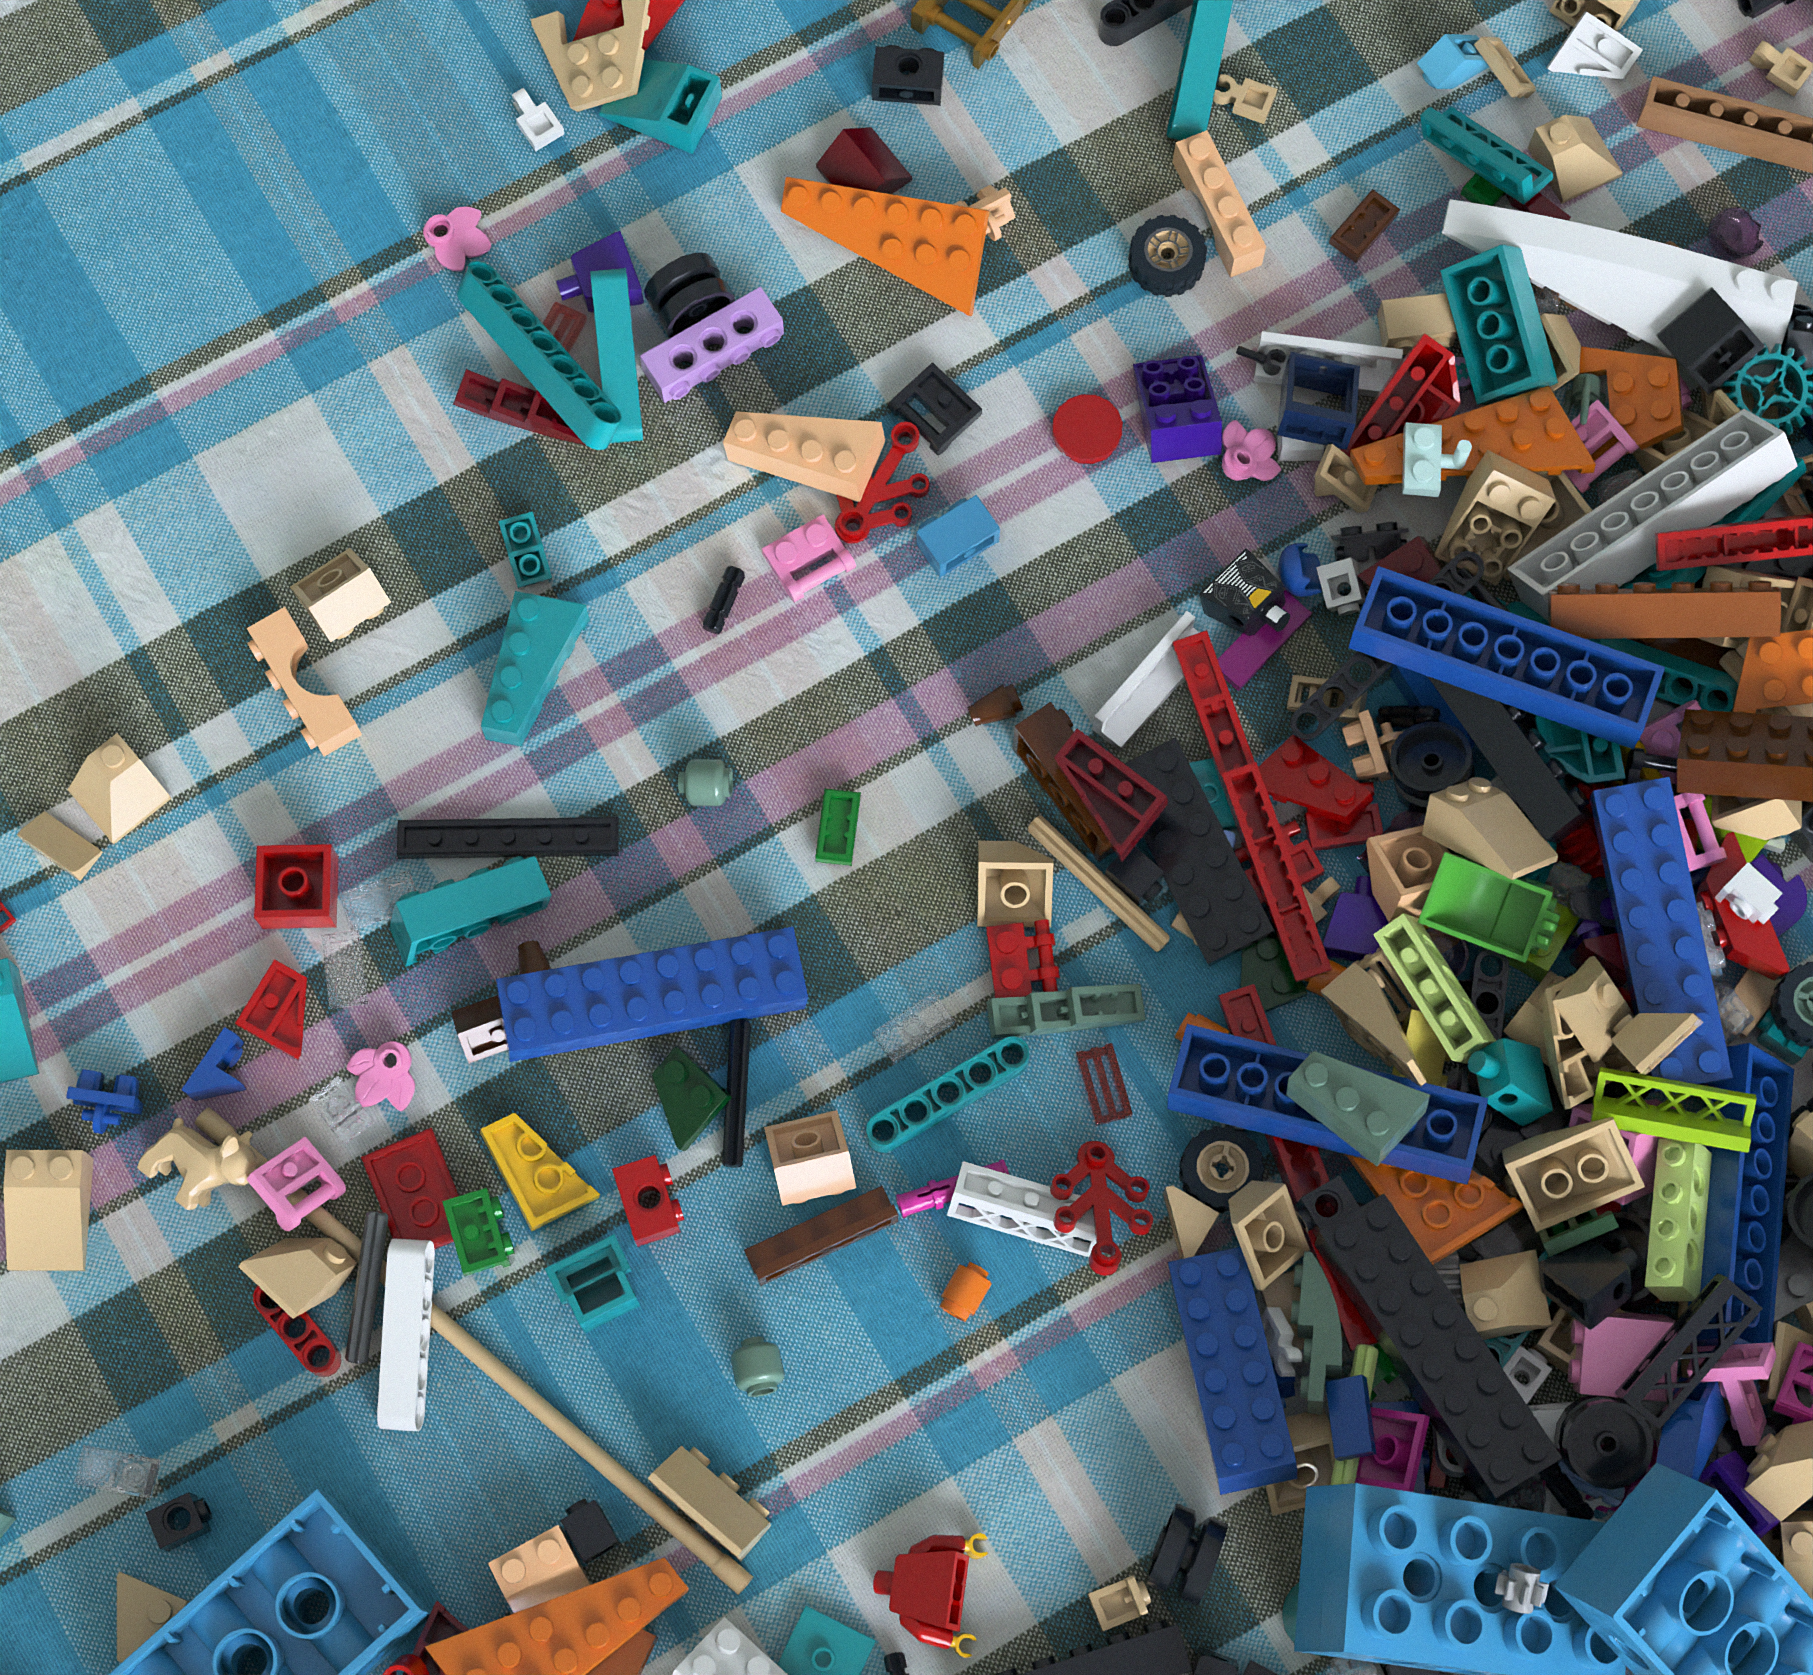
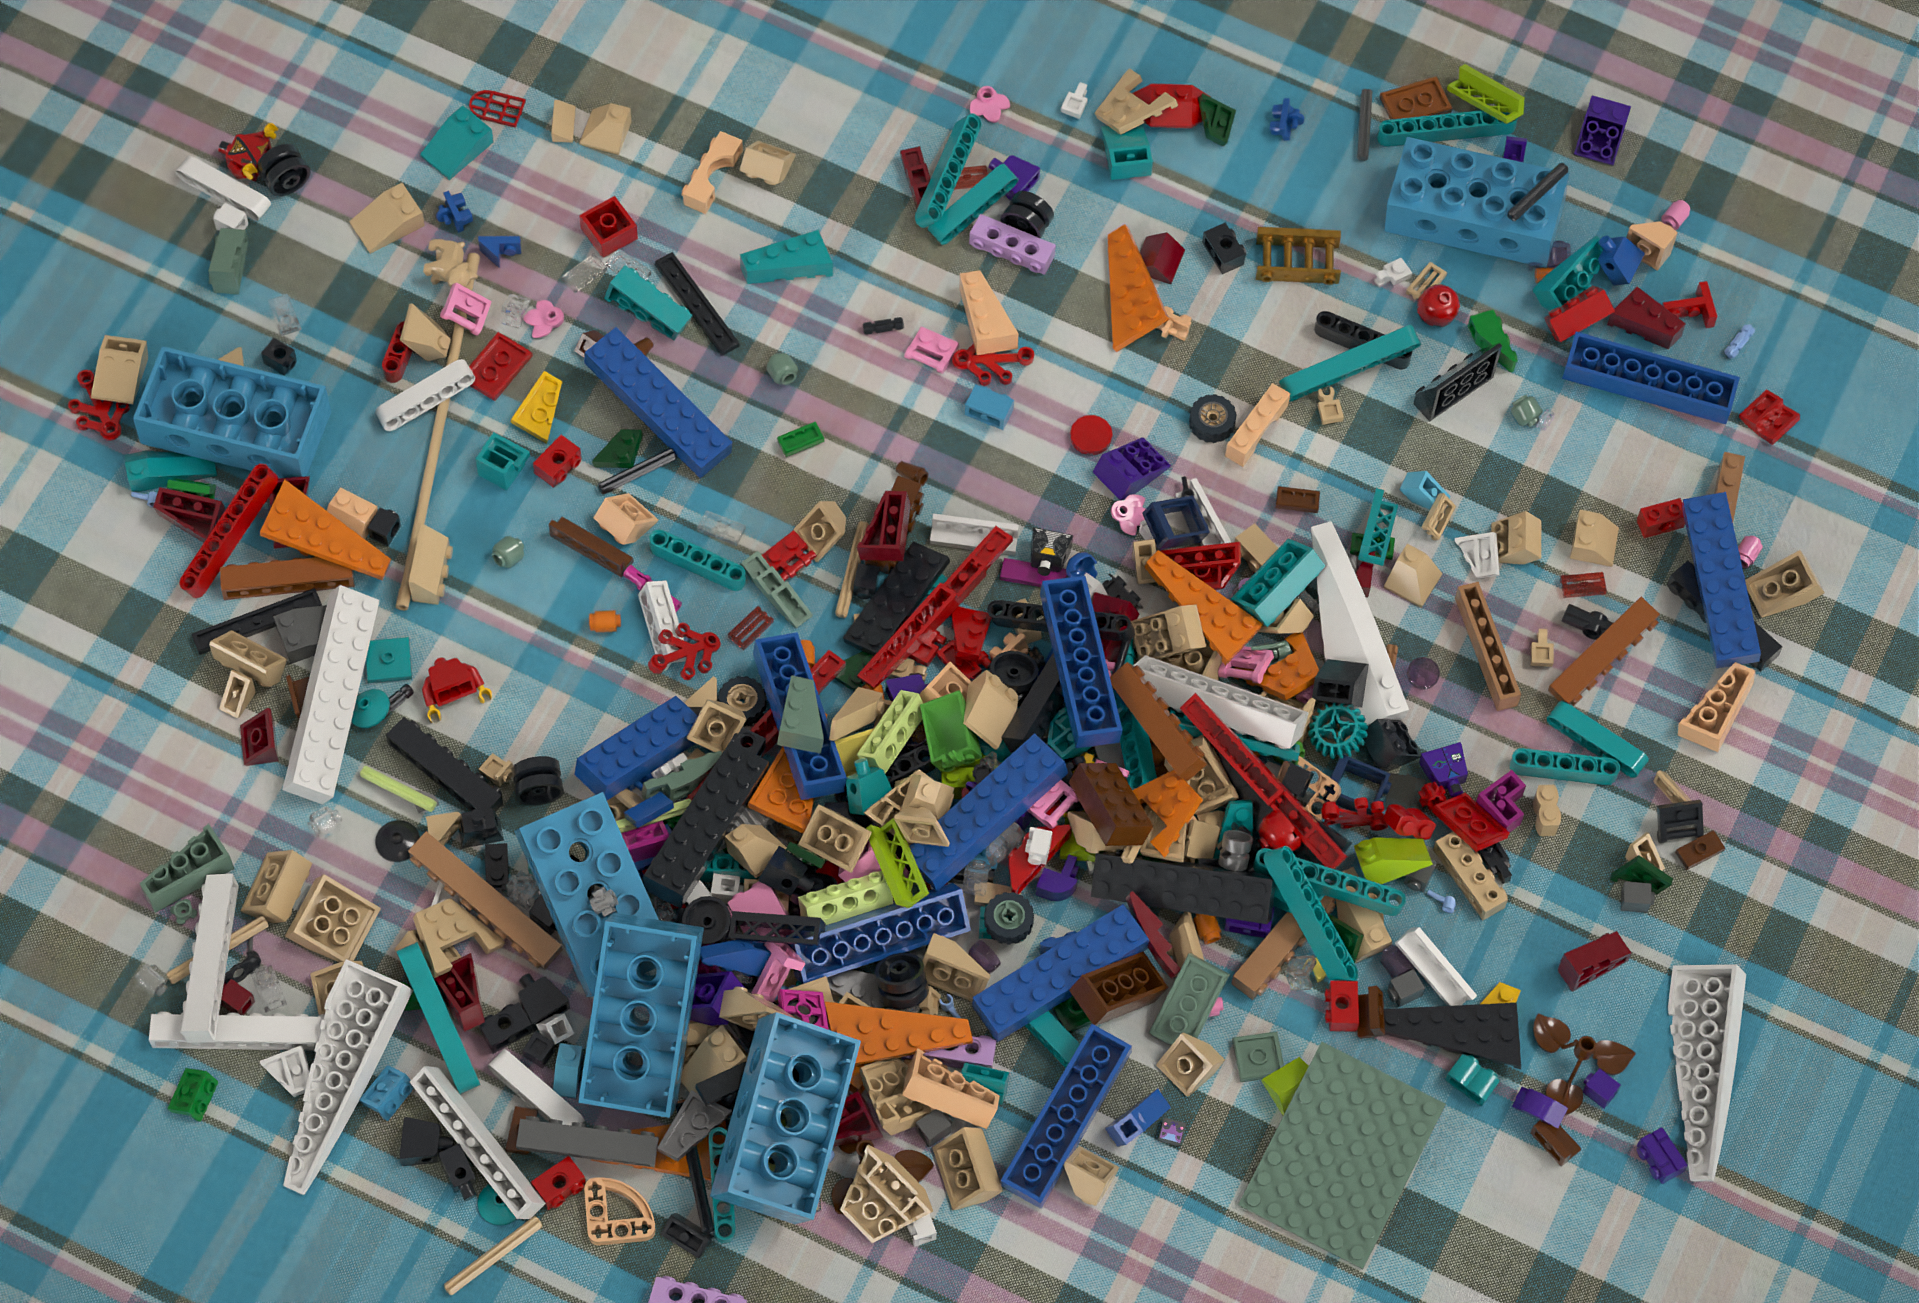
camera: 55 degrees right, 10 degrees down
red wing [235,959,307,1061] -> none
dark grey axle [345,1211,388,1364] -> none
green bracket [442,1188,515,1276] -> none
teal slope [498,511,553,588] -> none
black plate [887,362,982,456] -> none
light aqua plate [1402,422,1472,497] -> none

